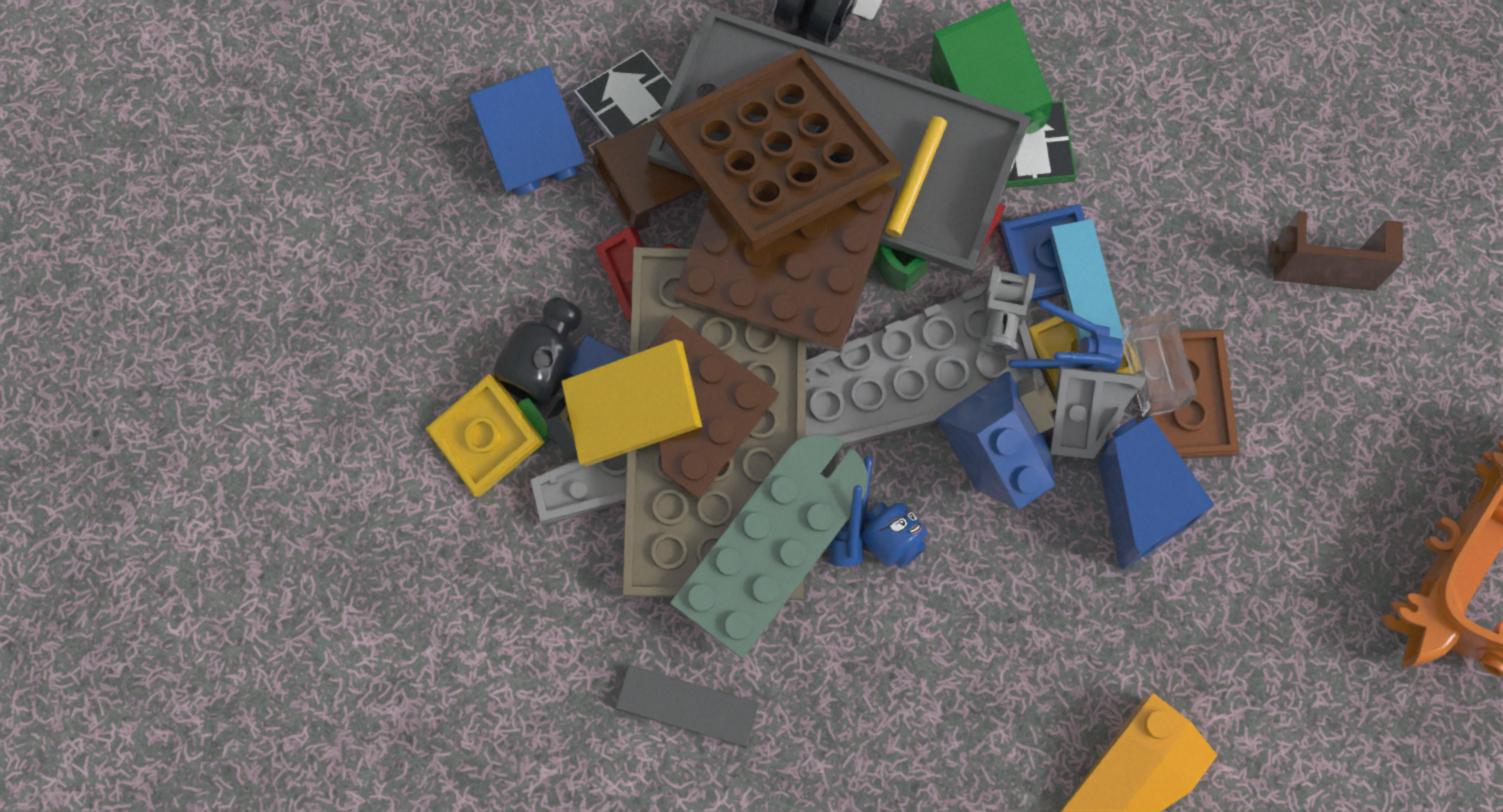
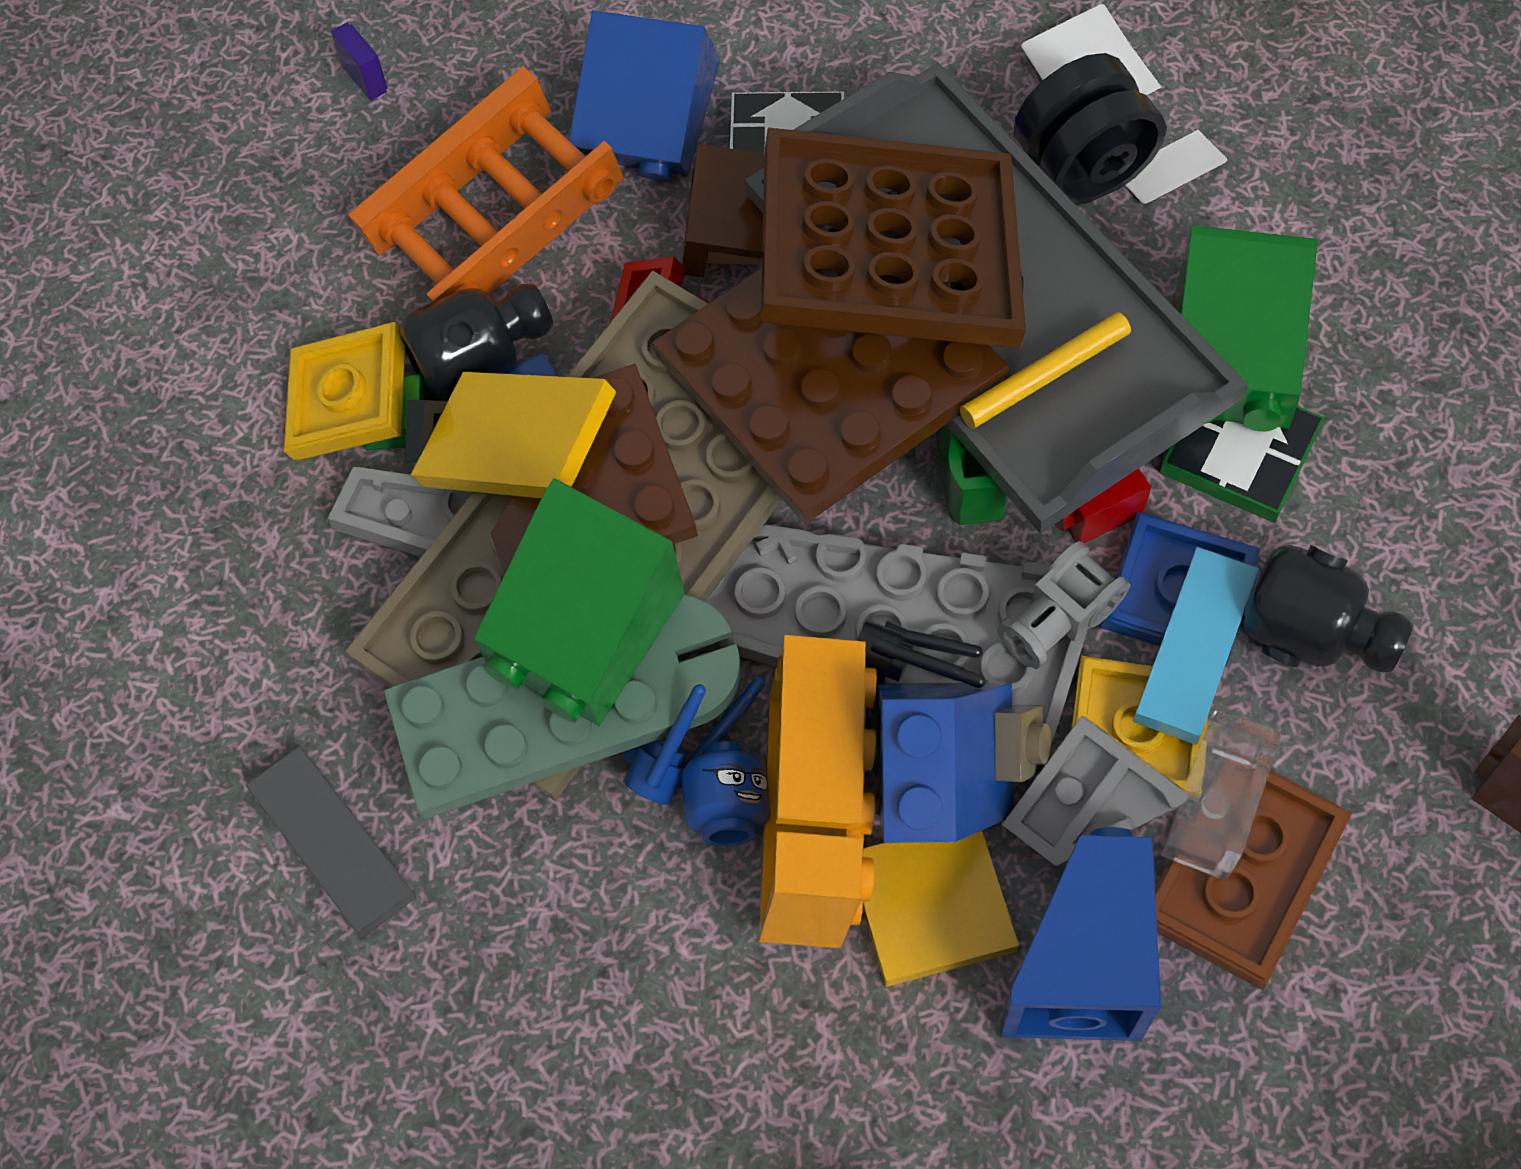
camera: 40 degrees right, 10 degrees down
blue plant [1008,300,1123,372] -> none
none -> dark purple tile [331,22,388,101]
none -> orange fence [348,66,624,303]
none -> green slope [474,478,685,726]
none -> light orange piece [759,635,877,948]
none -> black plant [857,619,986,695]
none -> yellow tile [862,830,1019,987]
none -> black piece [1241,545,1413,673]

